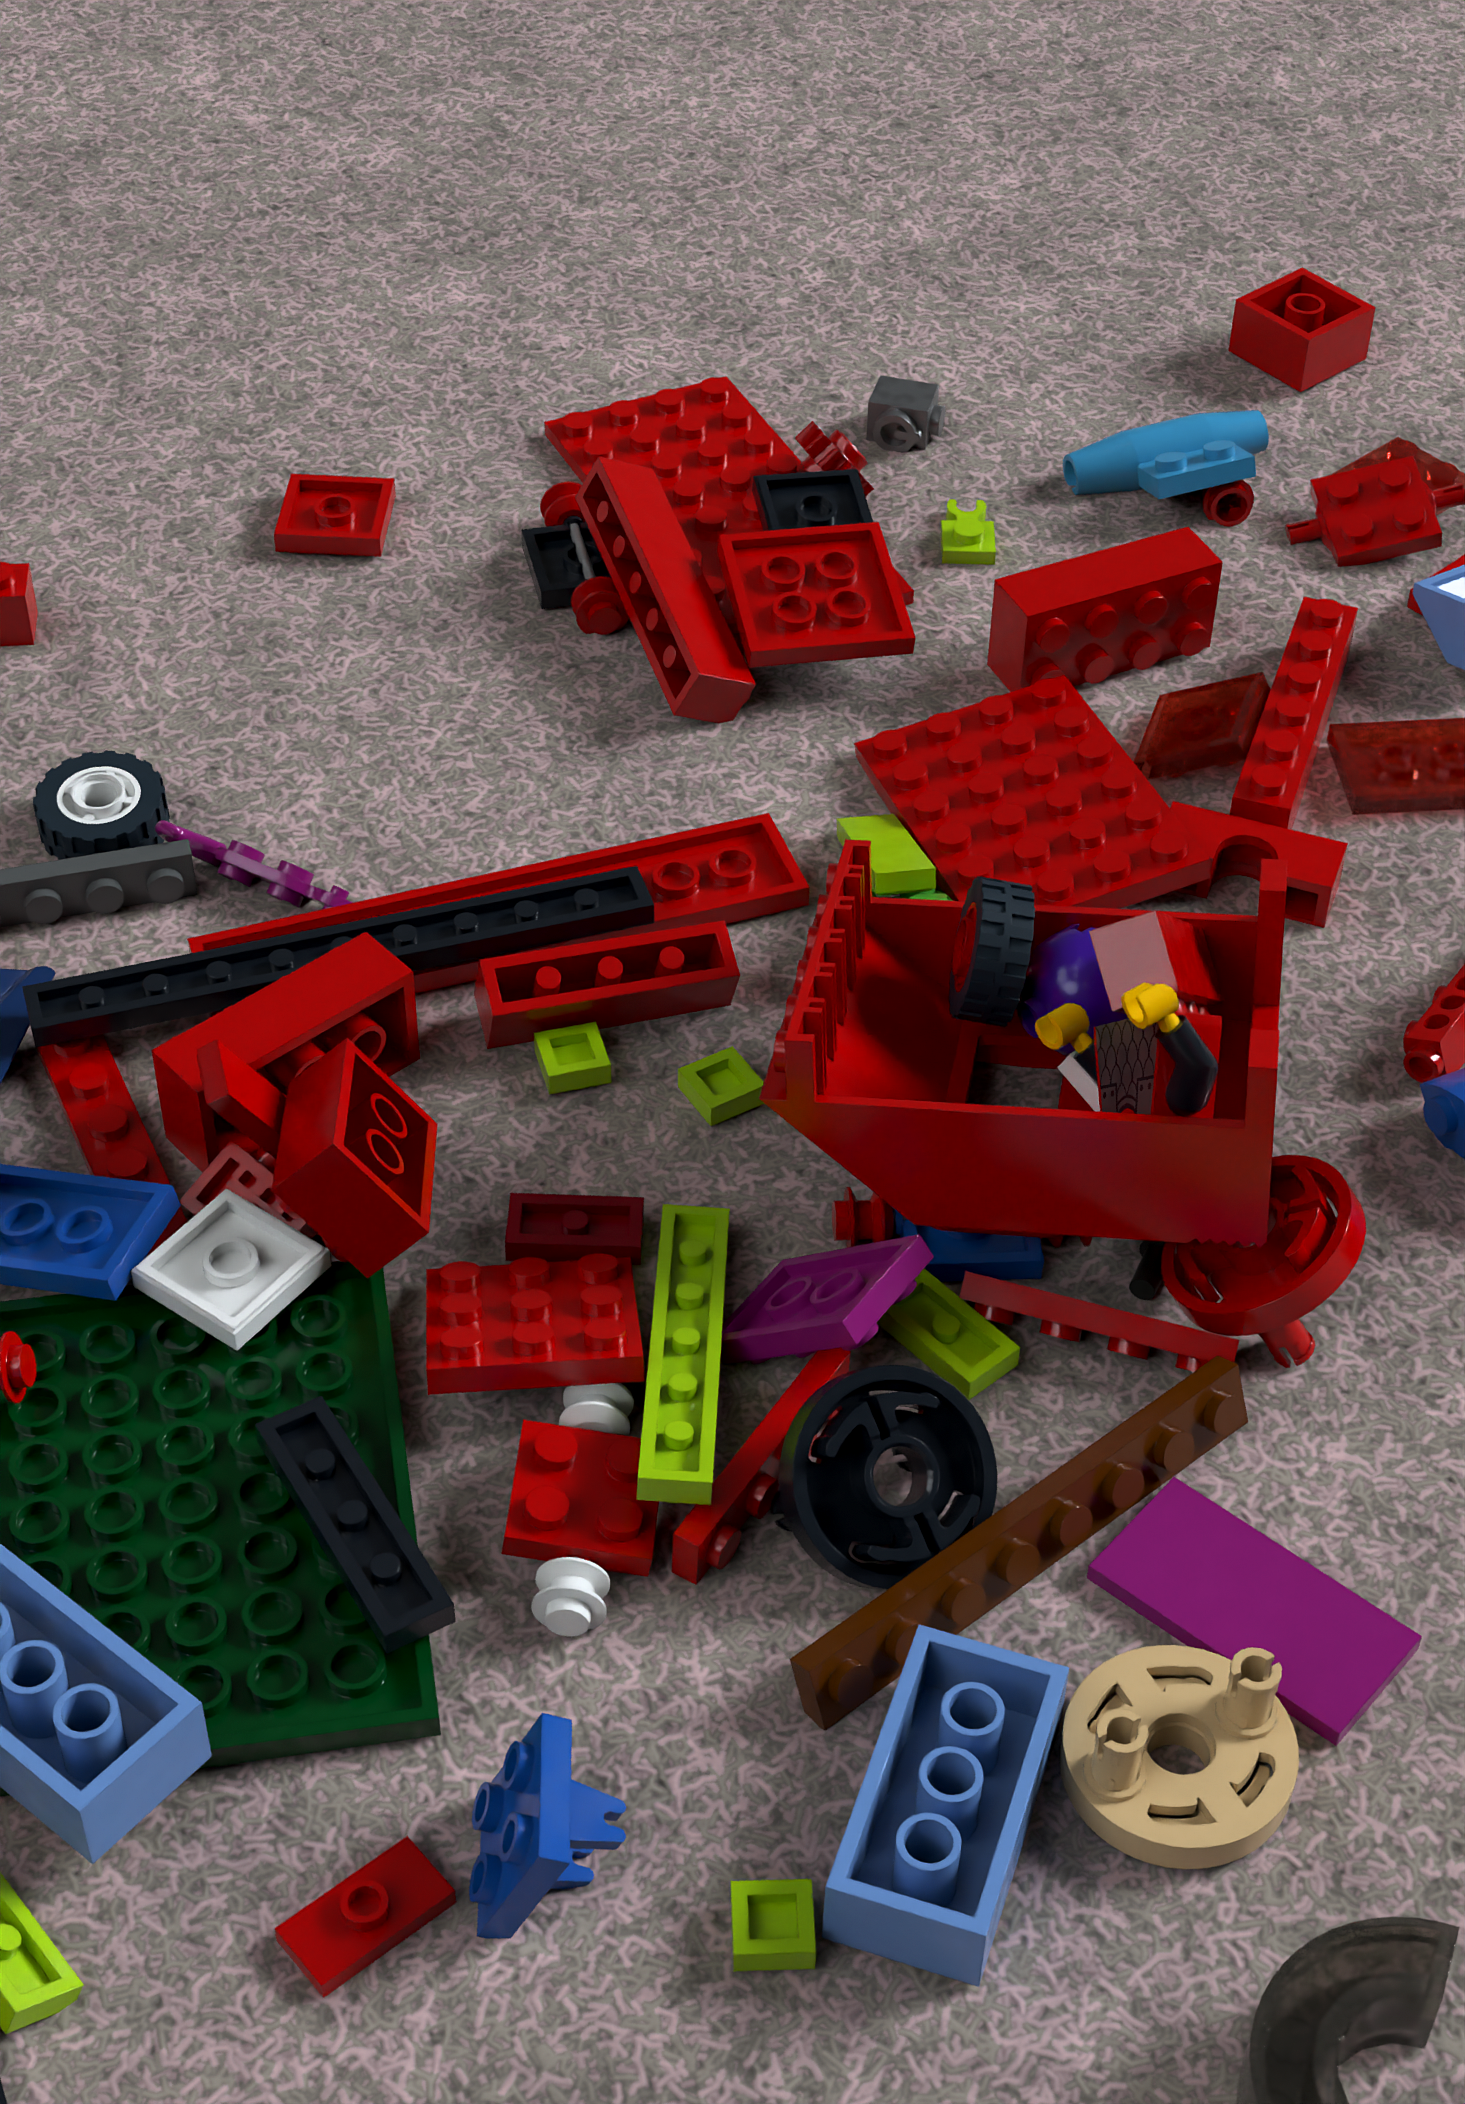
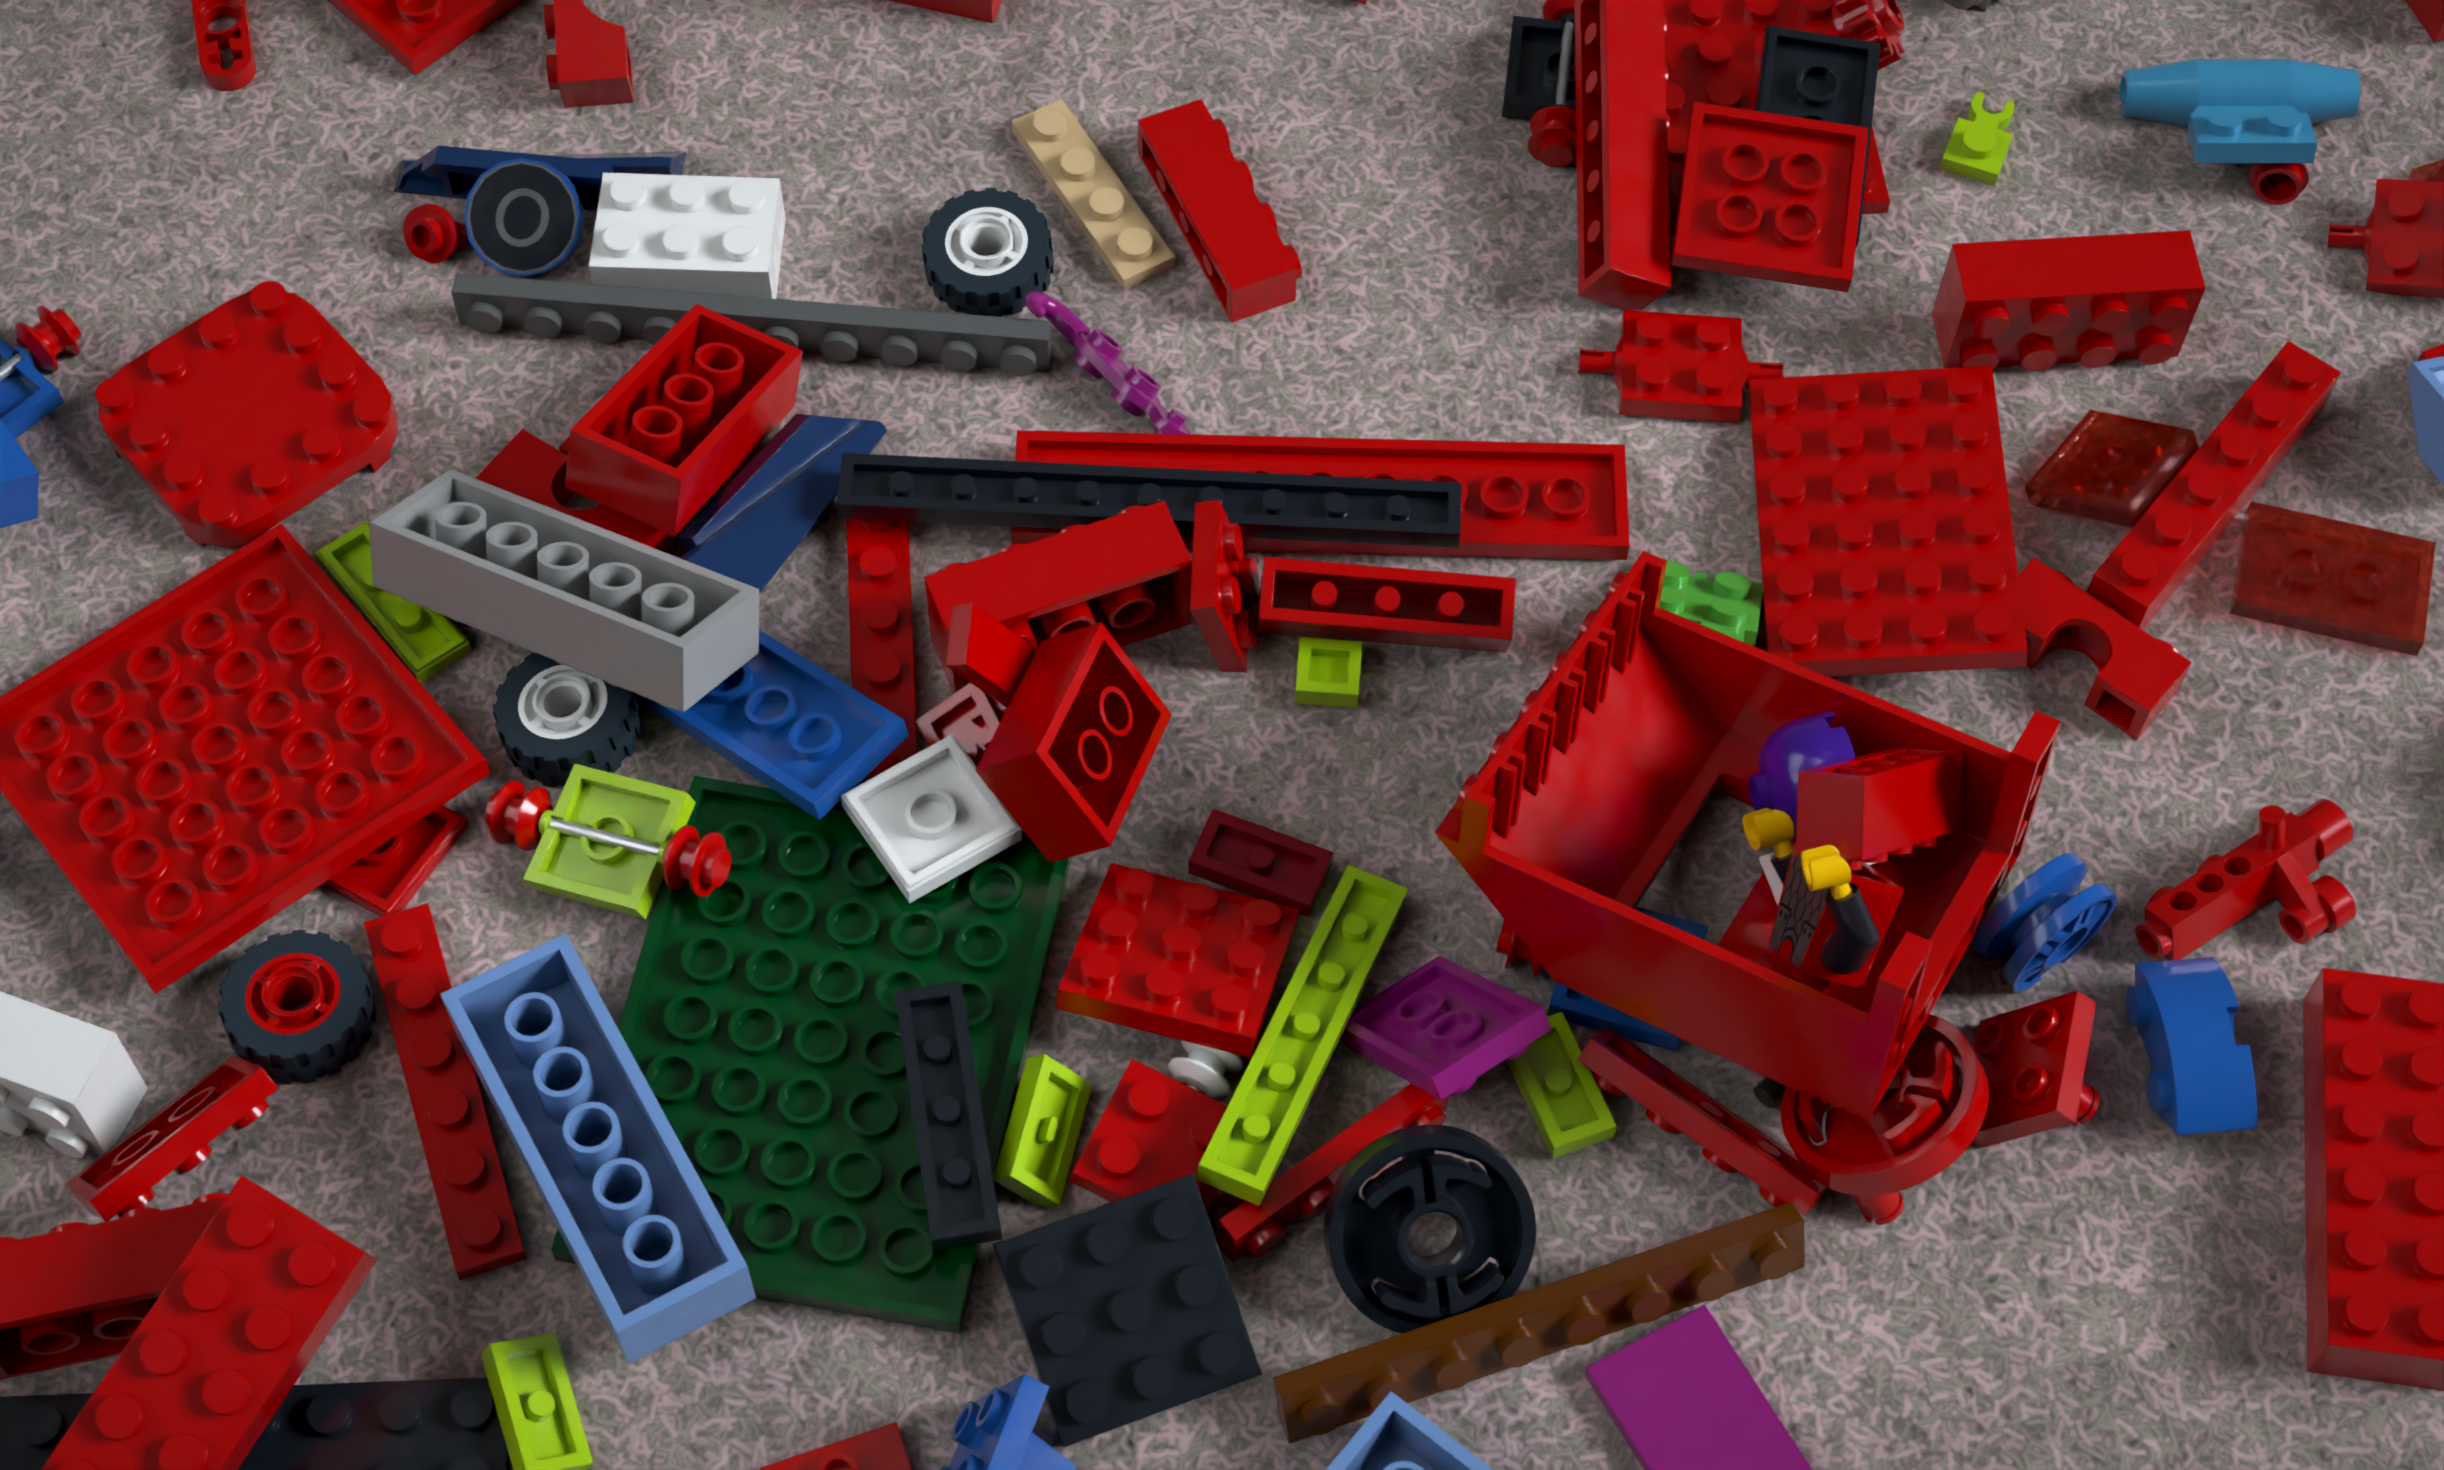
camera: 20 degrees right, 15 degrees up
lime plate [678,1046,764,1126] -> none
lime tile [837,814,936,896] -> none
black wheel [949,876,1035,1027] -> none
none -> lime plate [993,1054,1092,1208]
none -> black plate [993,1174,1262,1447]
none -> tan plate [1011,99,1175,290]
none -> red brick [1138,99,1302,323]
none -> red plate [1190,500,1259,673]
none -> red plate [1578,310,1784,423]
none -> red plate [1970,990,2100,1148]
none -> blue wheel [1972,853,2117,992]

